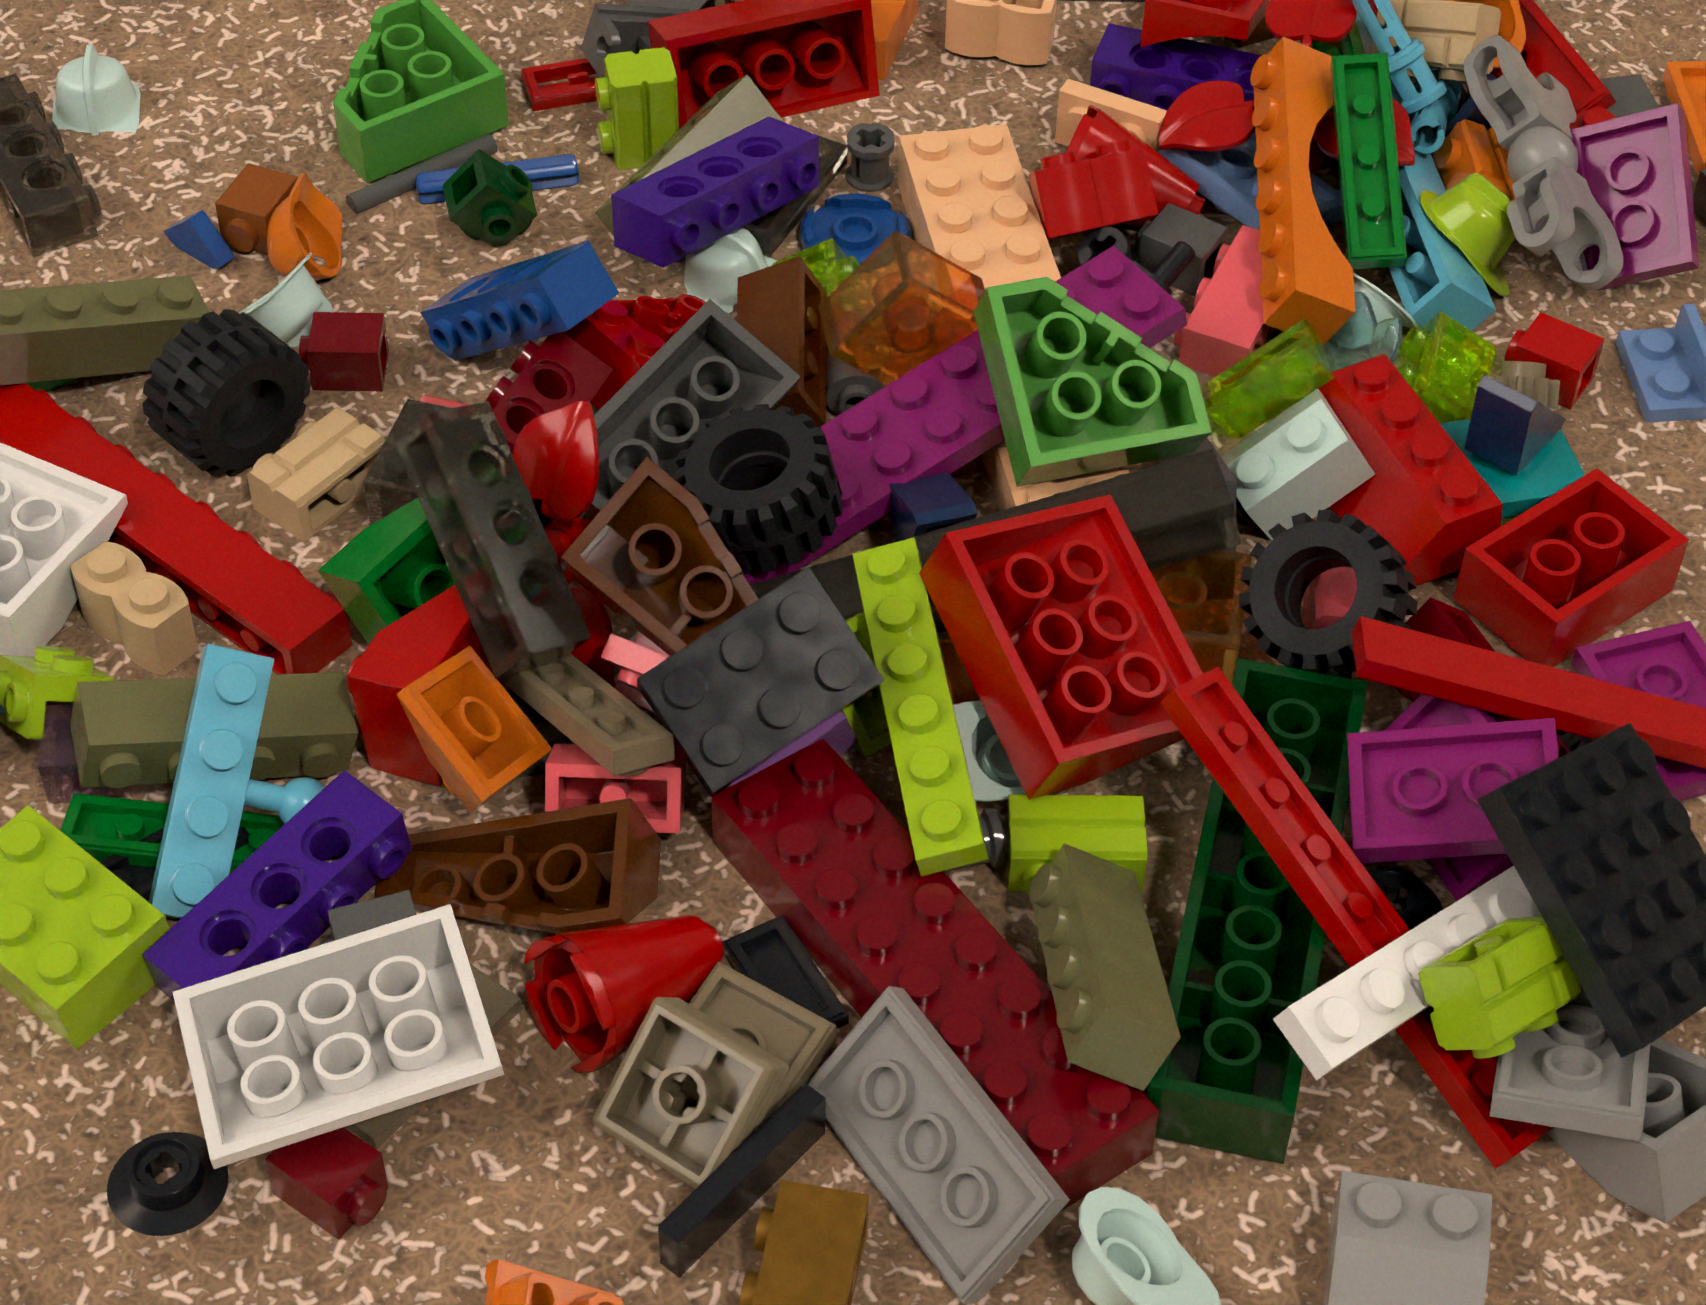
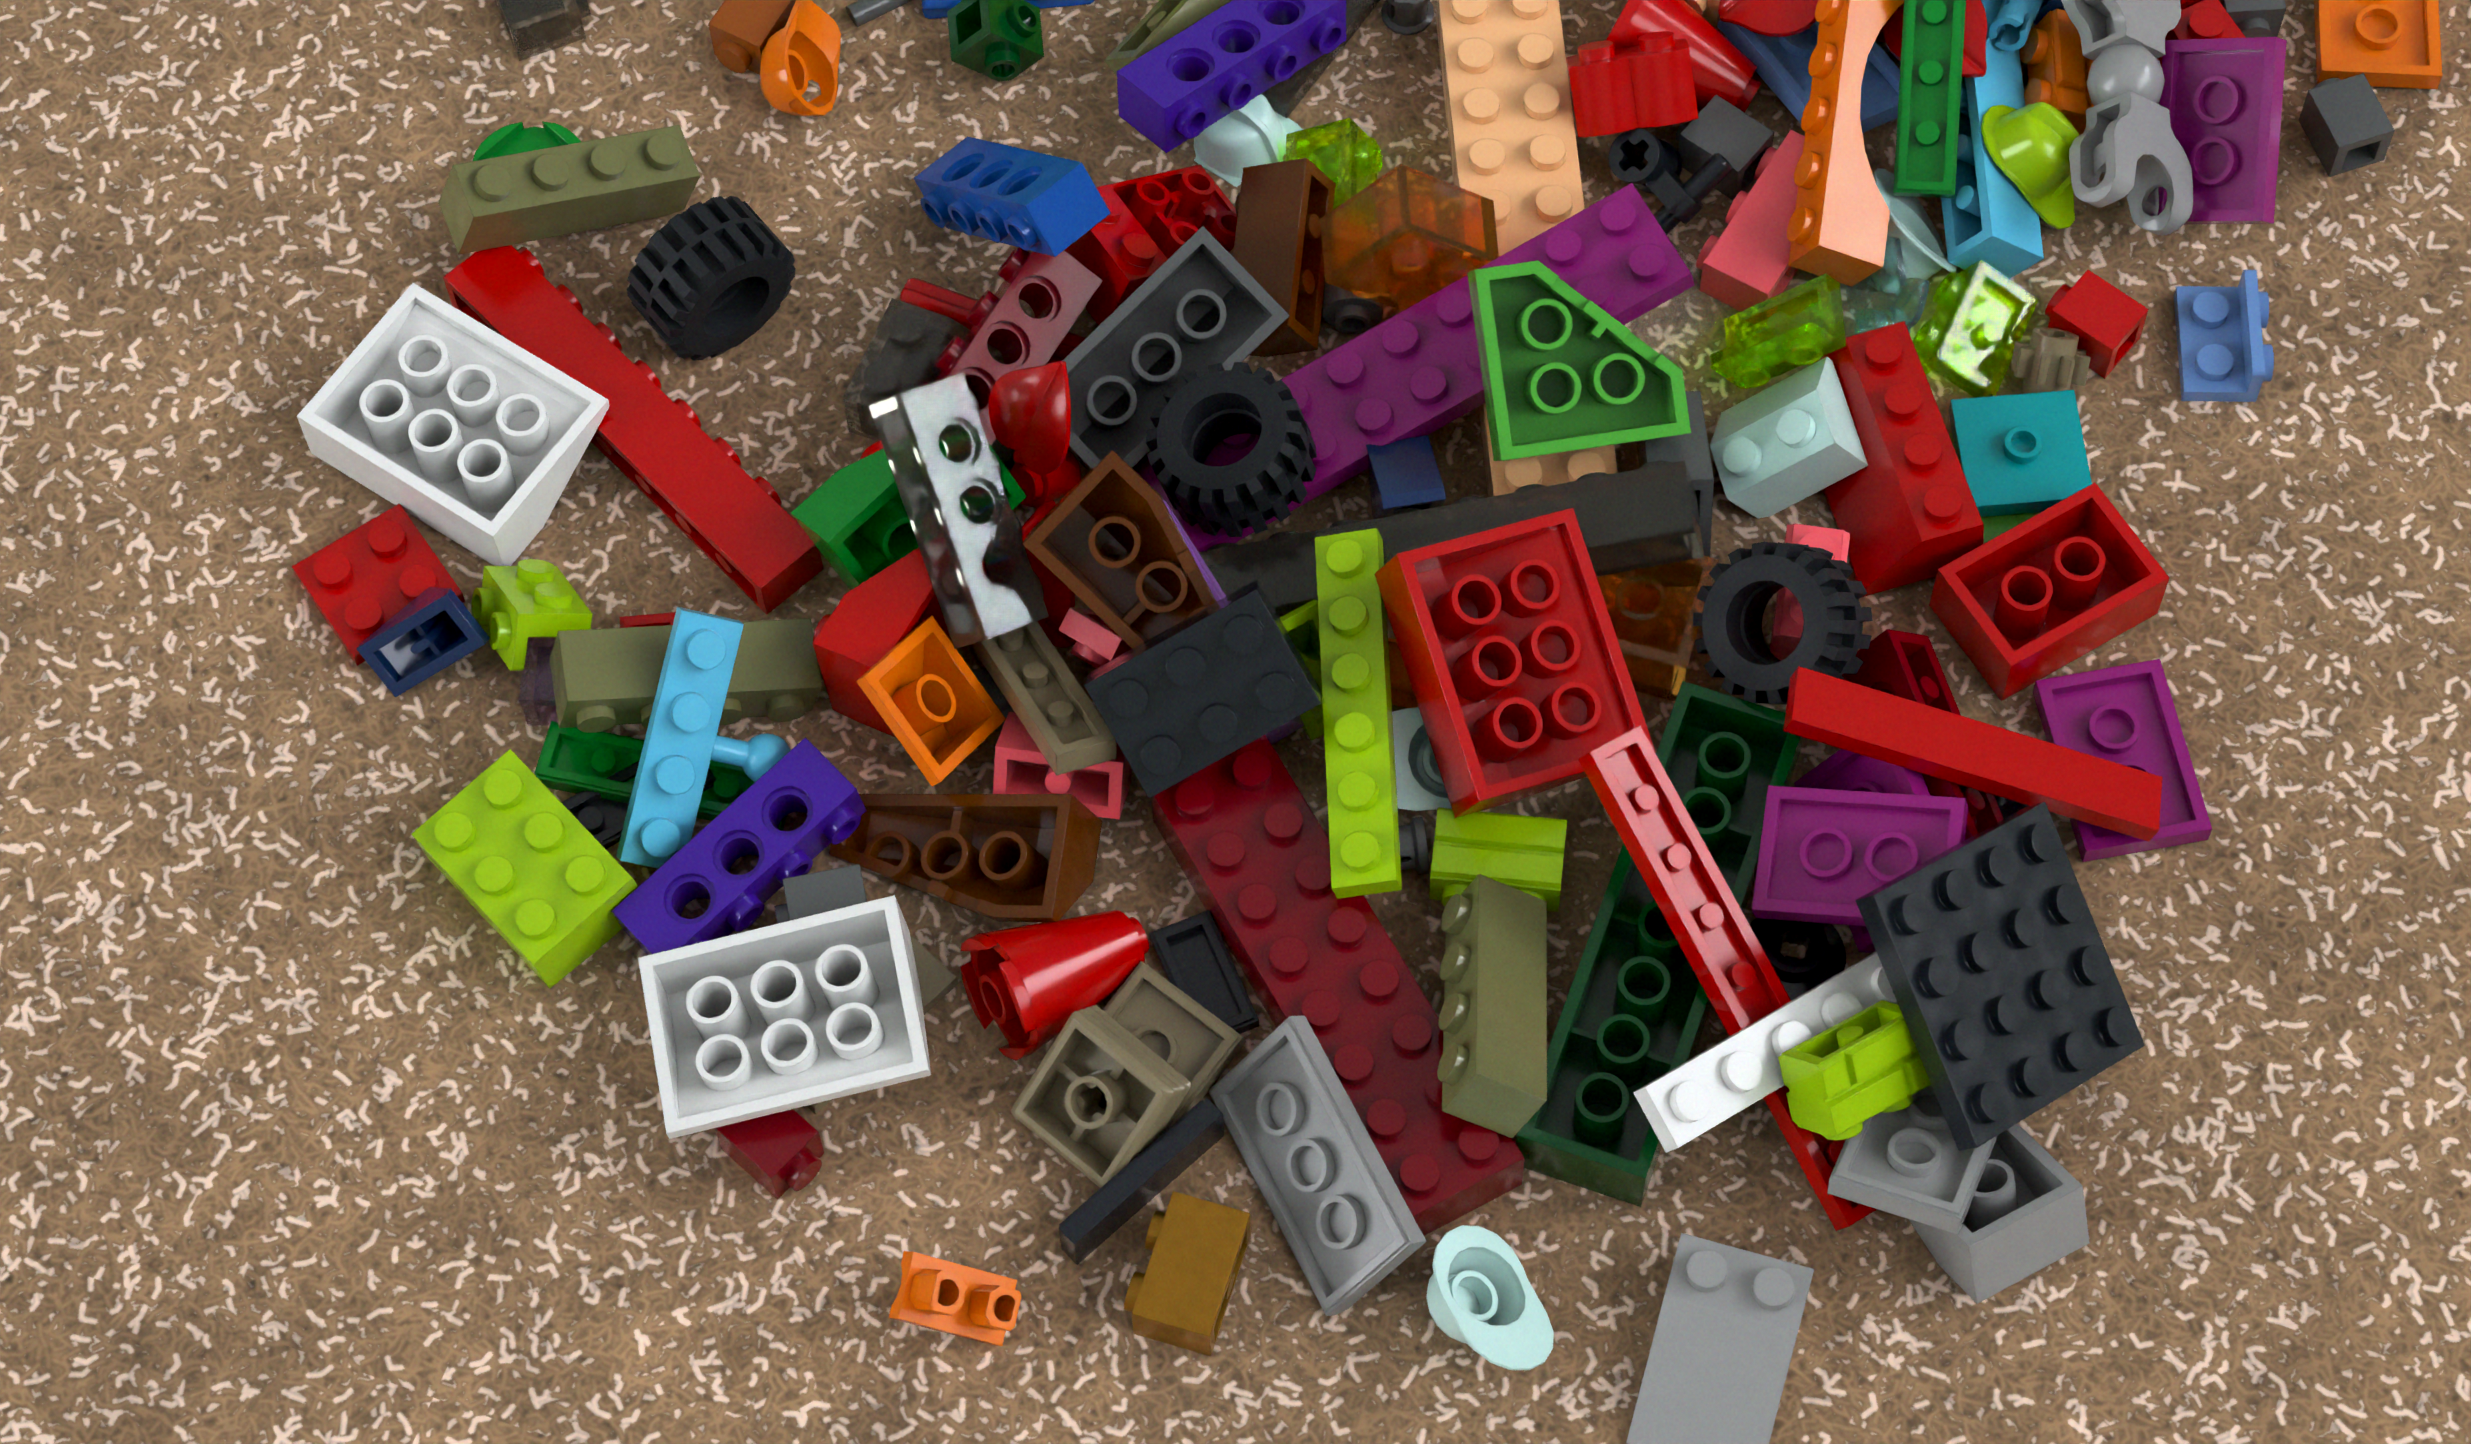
camera: 10 degrees right, 15 degrees up
tan brick [70,541,199,675] -> none
black piece [107,1132,229,1236] -> none
blue tile [163,210,234,269] -> none
light aqua piece [238,252,333,347] -> none
tan brick [247,407,391,542] -> none
dark red brick [299,312,389,392] -> none
blue tile [800,193,911,277] -> none
dark blue slope [1464,375,1566,476] -> none

